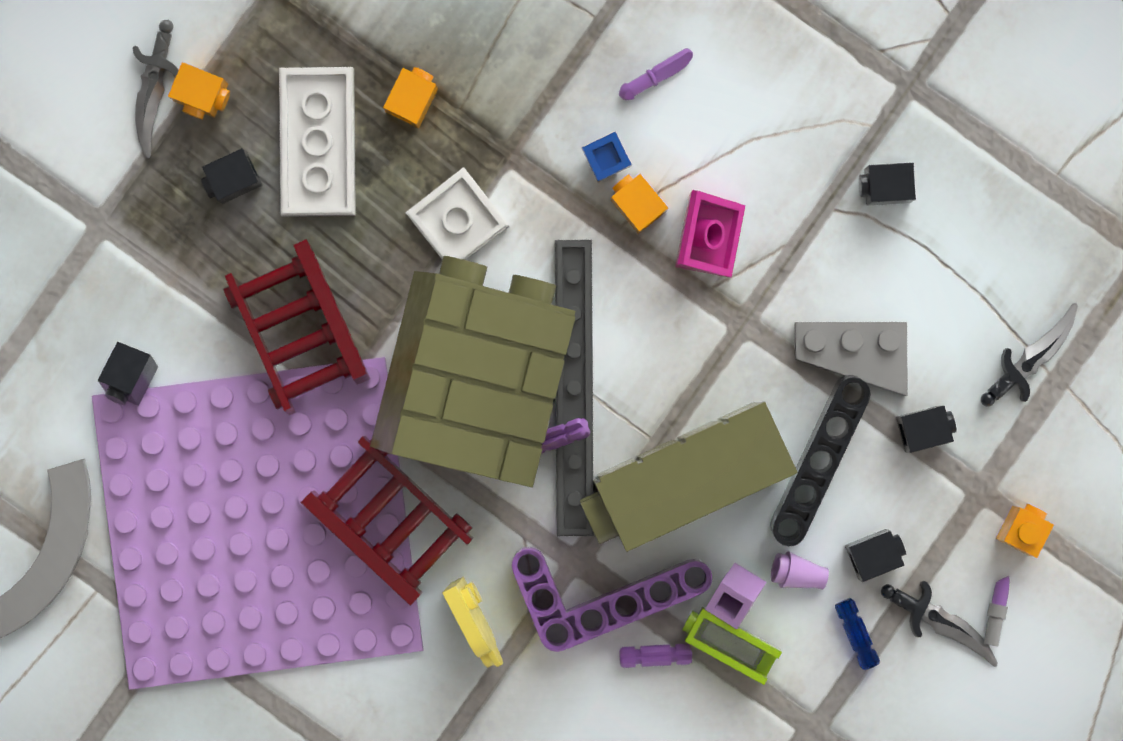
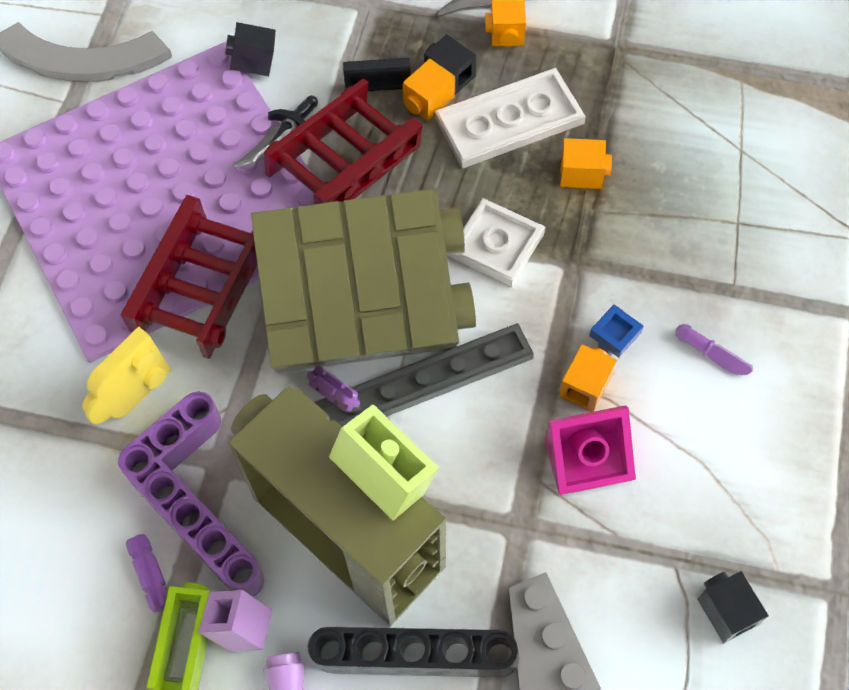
camera: 70 degrees right, 25 degrees down
none -> piece [233,95,318,167]
none -> yellowish green brick [329,404,439,521]
none -> black tile [343,58,411,91]
none -> light orange brick [403,59,455,122]

